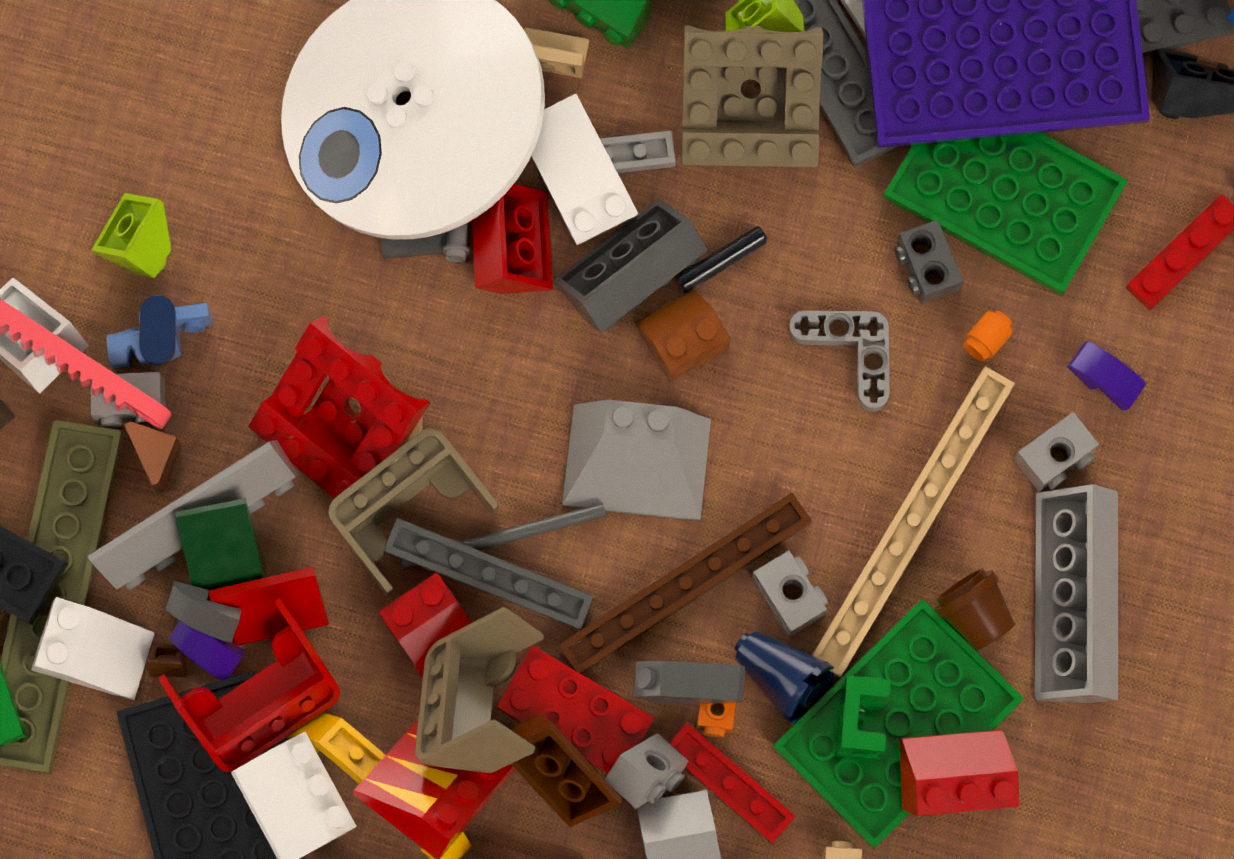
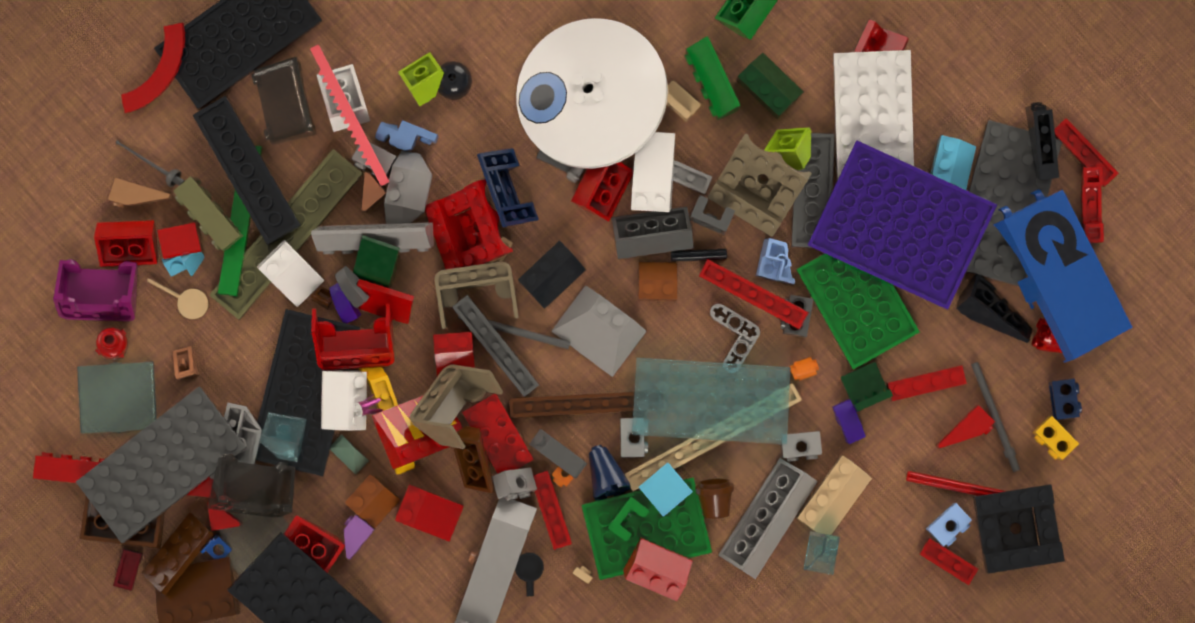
camera: 30 degrees right, 10 degrees up
dark blue tile [139,295,176,366] -> none
none -> flat silver piece [353,394,383,417]
none -> light grey wedge [384,151,432,224]
none -> black cylinder [438,61,472,100]
none -> dark blue slope [477,148,539,227]
none -> black slope [518,240,586,309]
none -> clear light blue plate [632,358,790,444]
none -> medium azure tile [639,462,693,517]
none -> dark grey panel [690,195,735,235]
none -> red plate [699,259,809,329]
none -> light blue slope [756,238,795,285]
none -> tan slope [796,455,872,540]
none -> clear light blue slope [803,531,840,575]
none -> dark green bracket [840,362,893,412]

